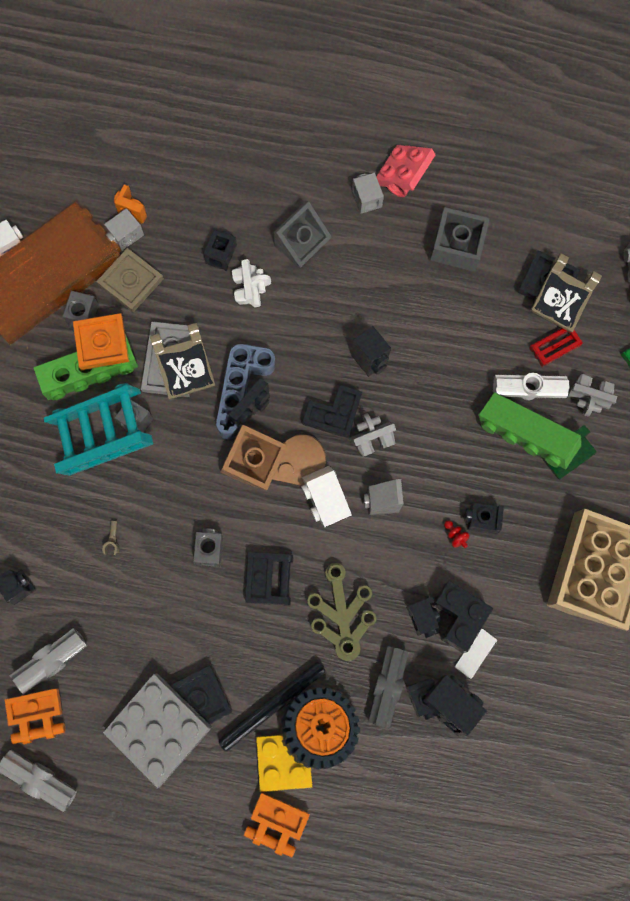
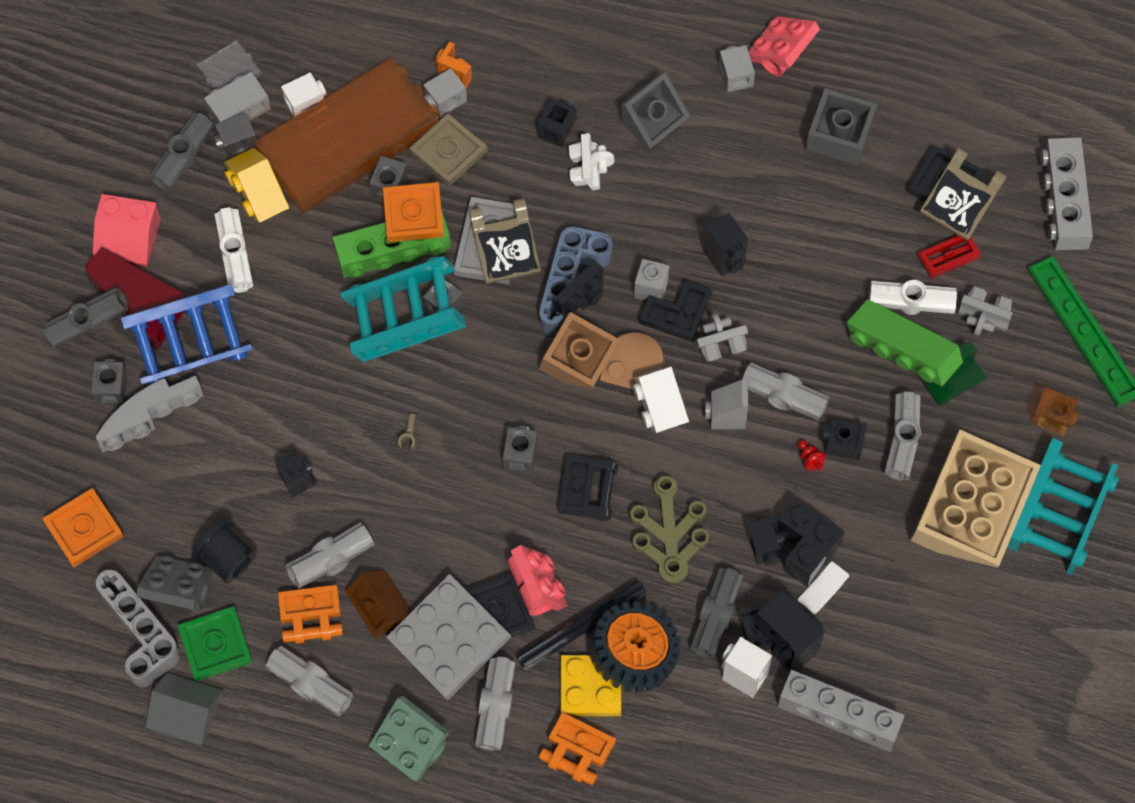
camera: 10 degrees right, 10 degrees down
none -> reddish brown panel [345,570,412,638]
none -> sand green plate [369,696,450,782]
none -> light grey piece [475,657,515,751]
none -> coral plate [507,545,568,616]
none -> light grey brick [634,259,670,301]
none -> white brick [721,637,772,698]
none -> light grey piece [742,363,829,421]
none -> light grey brick [778,670,905,752]
none -> light grey piece [884,392,921,481]

